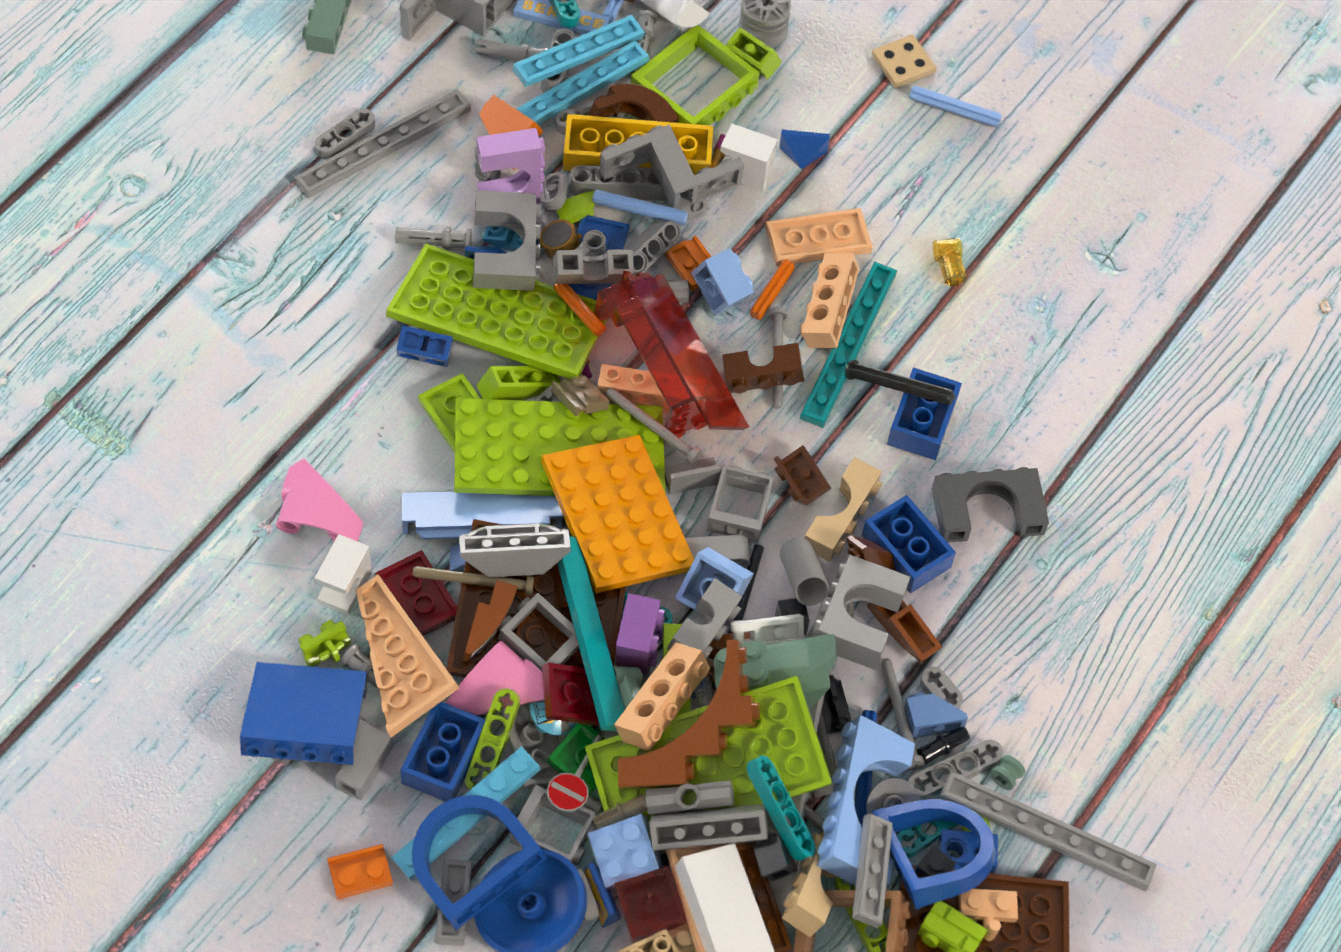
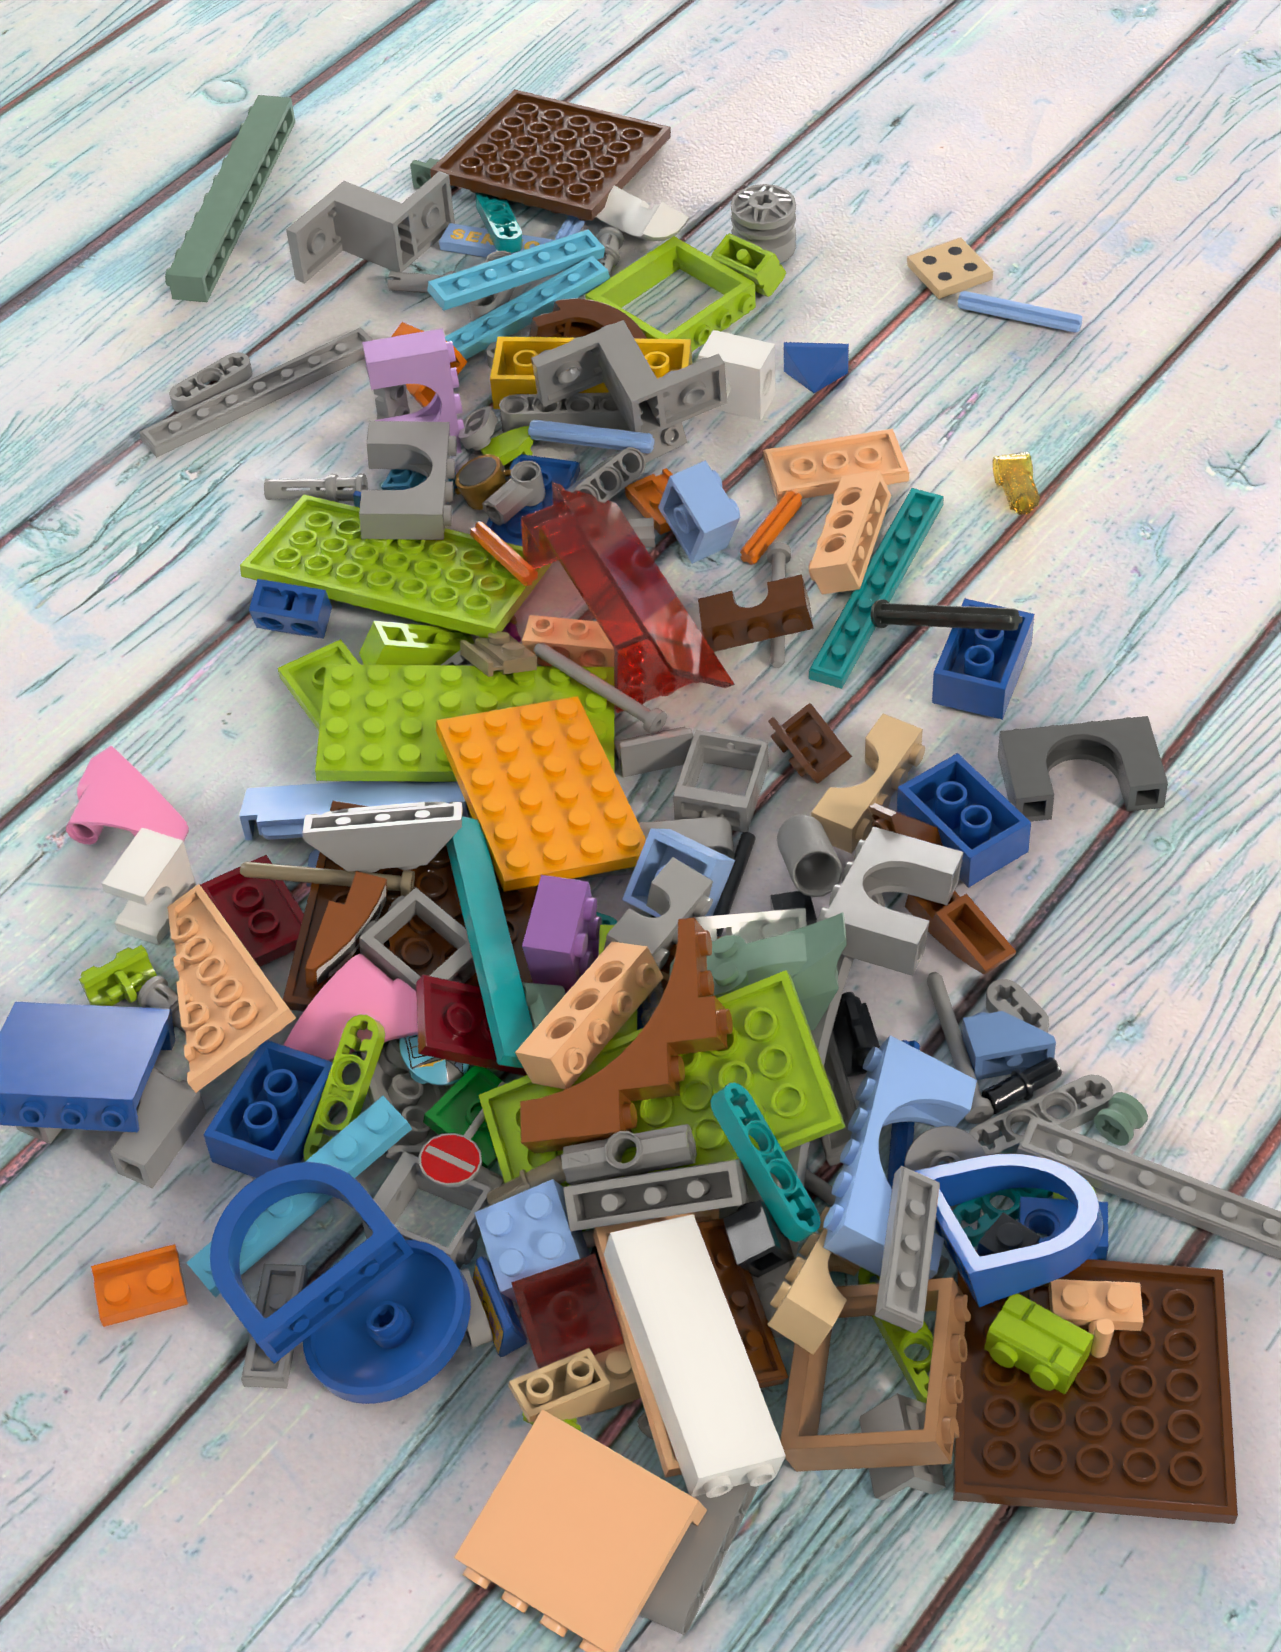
camera: 10 degrees right, 10 degrees down
light grey arch [552,250,634,284] -> none

